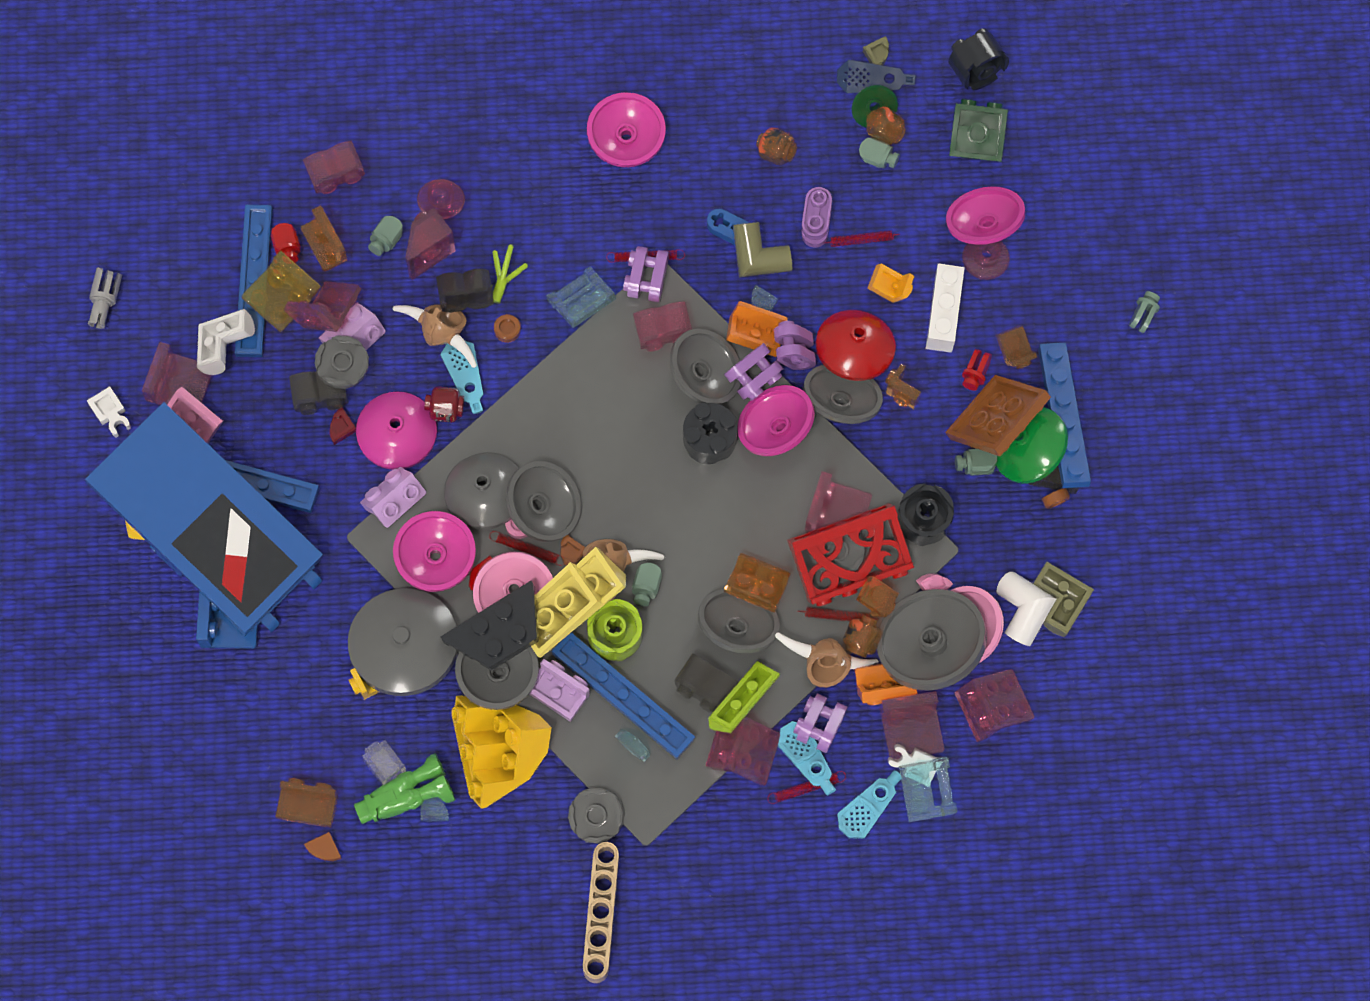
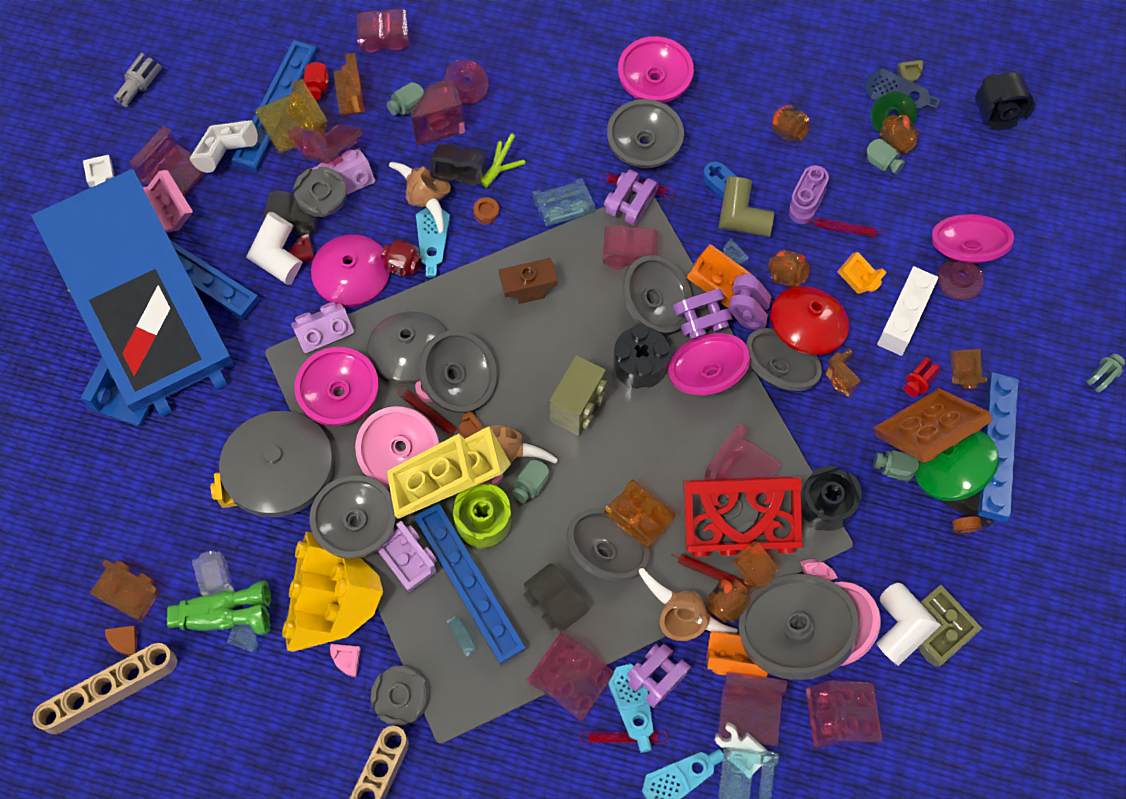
camera: 20 degrees right, 5 degrees down
black wing [441,581,539,671] -> none
lime slope [708,661,780,733] -> none
dark green plate [949,99,1008,162] -> none
none -> tan beam [33,643,177,734]
none -> white brick [246,212,302,285]
none -> bright pink tile [330,644,361,678]
none -> reddish brown brick [498,258,558,304]
none -> olive brick [549,355,608,436]
none -> dark grey dish [607,99,684,168]
none -> clear orange head [768,250,810,287]

